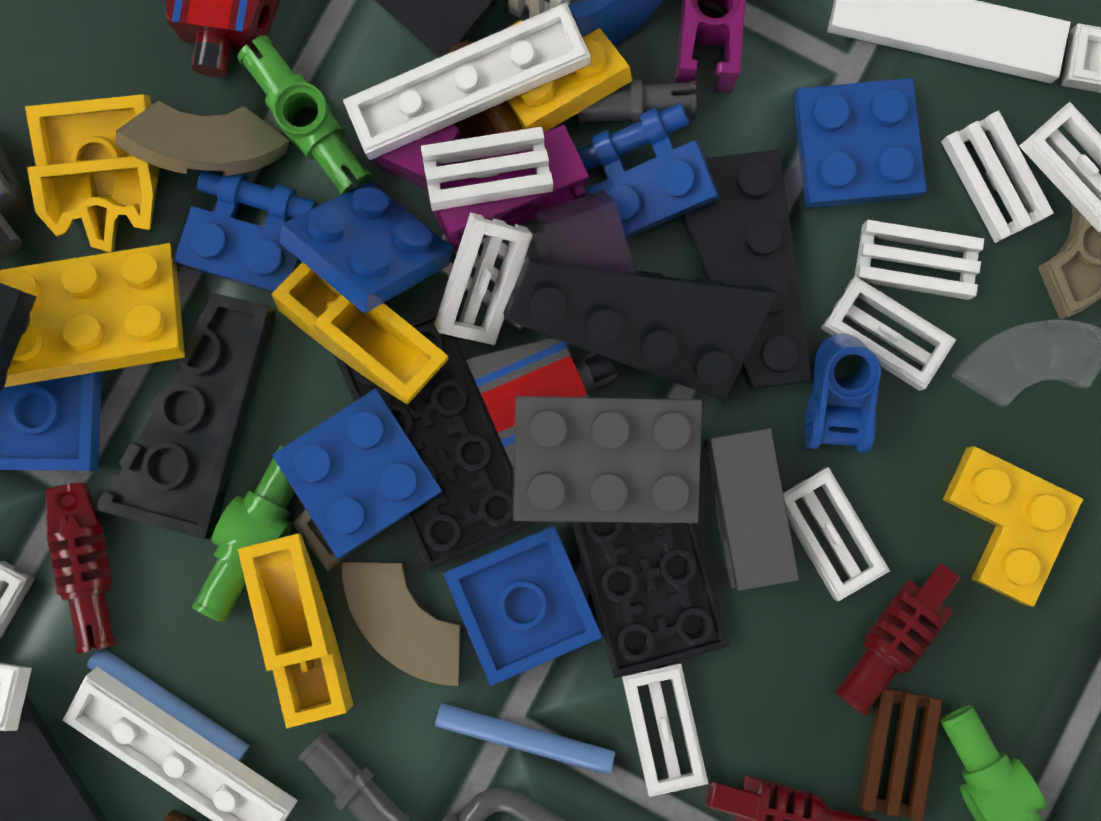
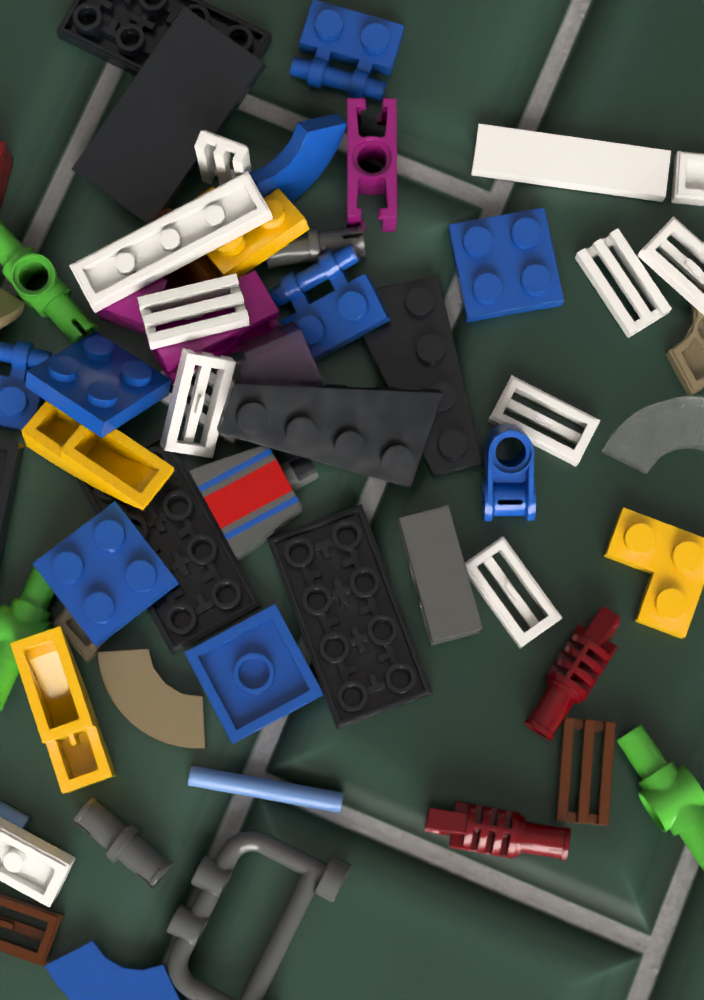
camera: 10 degrees left, 5 degrees down
dark grey plate [512,395,702,523] -> none
white tile [622,661,708,797] -> none
white tile [854,220,984,300] -> none

